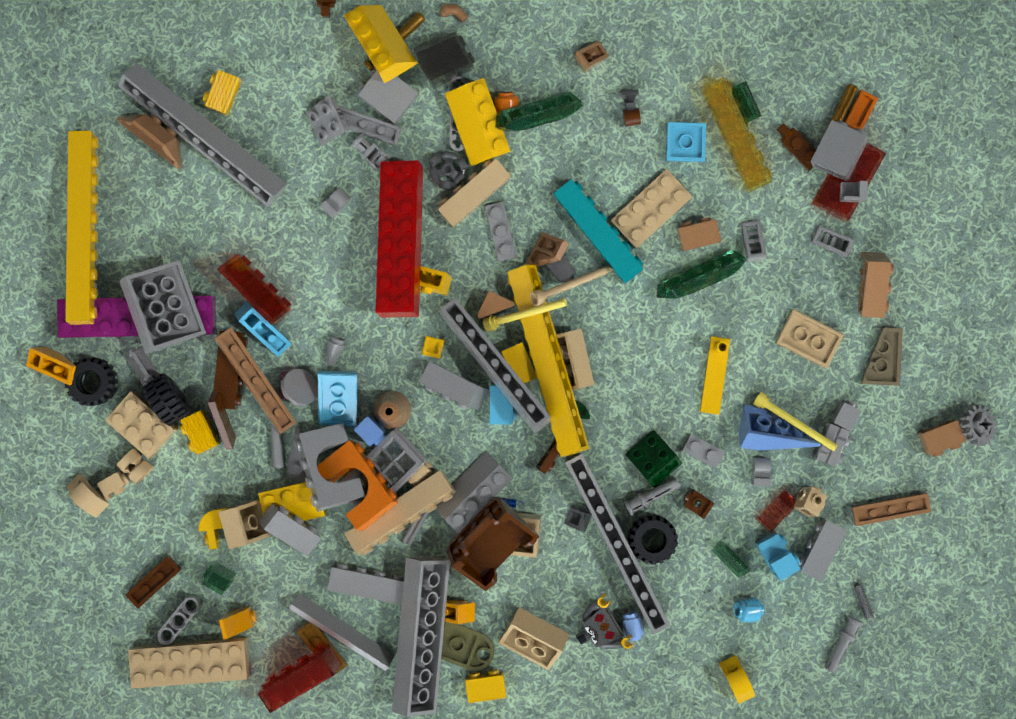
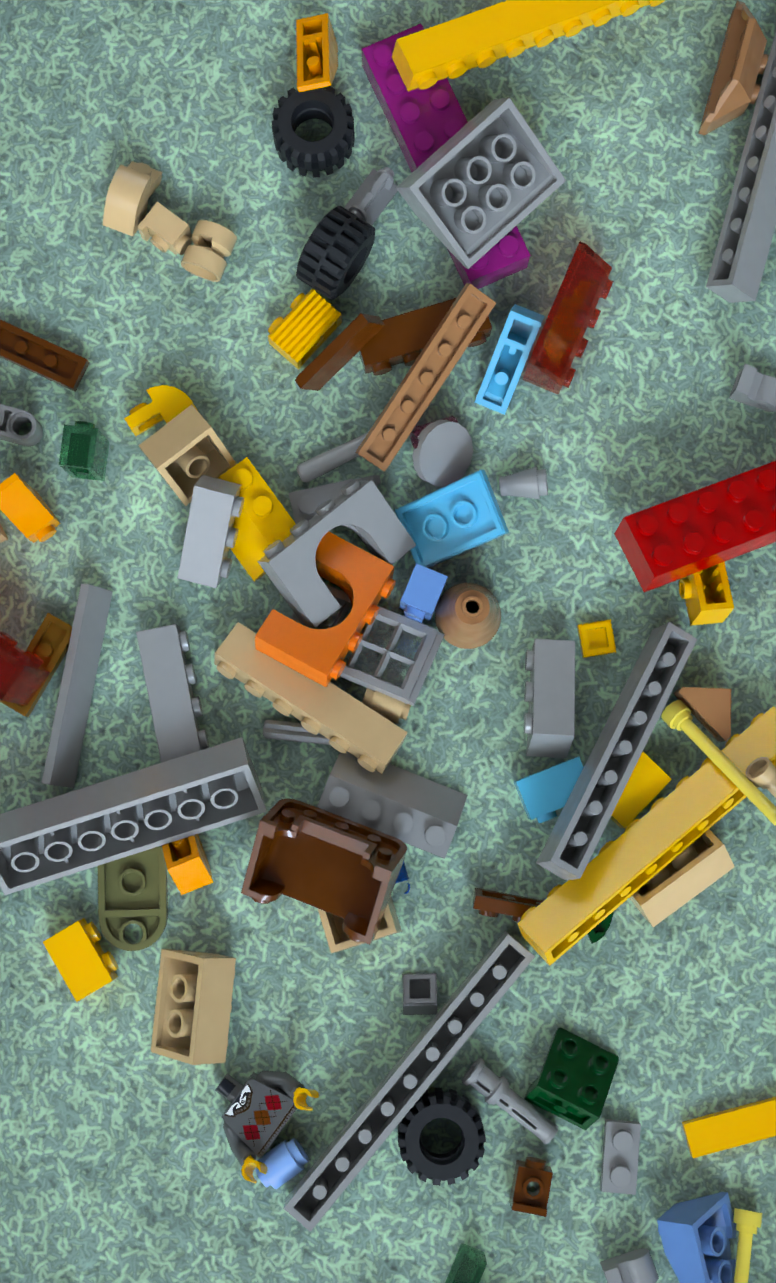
camera: 65 degrees right, 5 degrees down
tan brick [105,391,178,459] -> none

